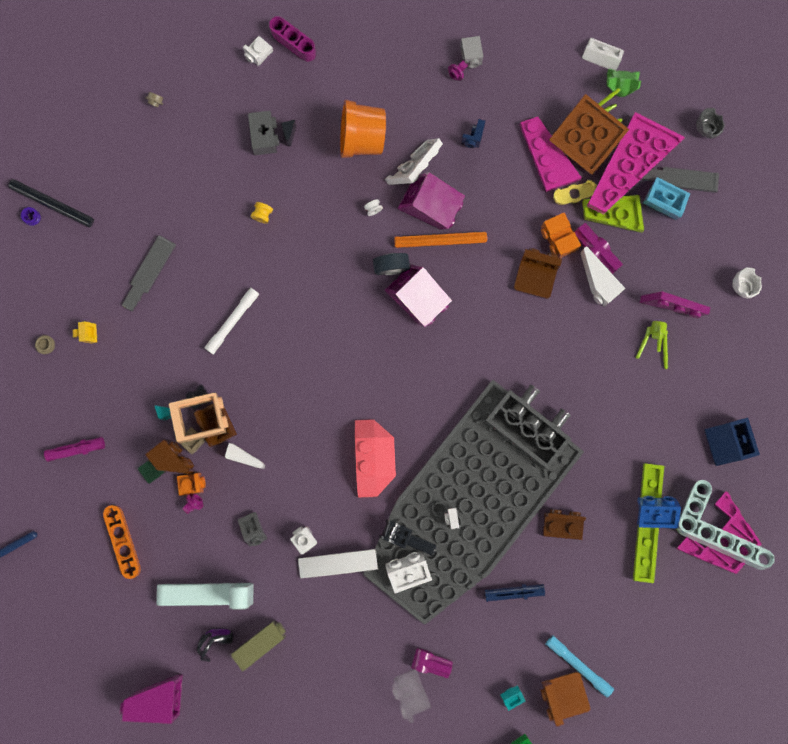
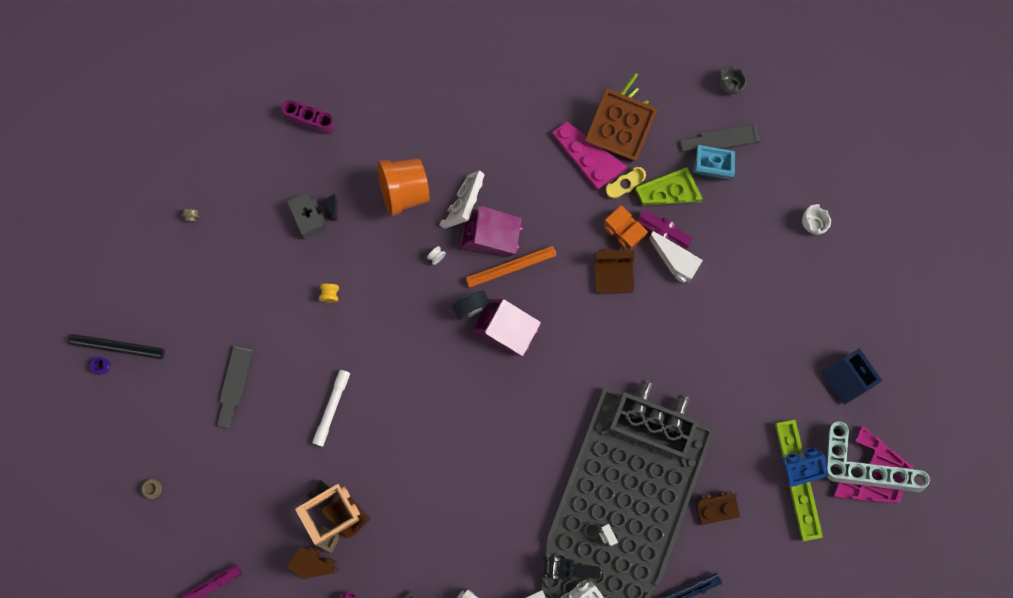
camera: 15 degrees left, 5 degrees down
yellow tile [73,321,97,344] -> none
clear green tile [137,460,166,484] -> none
teal slope [155,406,172,421] -> none
orange bracket [177,473,206,496] -> none
white slope [225,443,265,469] -> none
white bracket [243,36,273,66] -> none
coral wedge [355,420,396,497] -> none
magenta plate [448,61,468,81] -> none
light grey brick [460,36,483,68] -> none
dark blue bracket [461,119,486,148] -> none
white slope [582,38,624,70] -> none
dark pink wing [587,112,685,215] -> none
bright green piece [606,68,641,97] -> none
lime plant [636,321,668,369] -> none
magenta wing [640,291,711,318] -> none

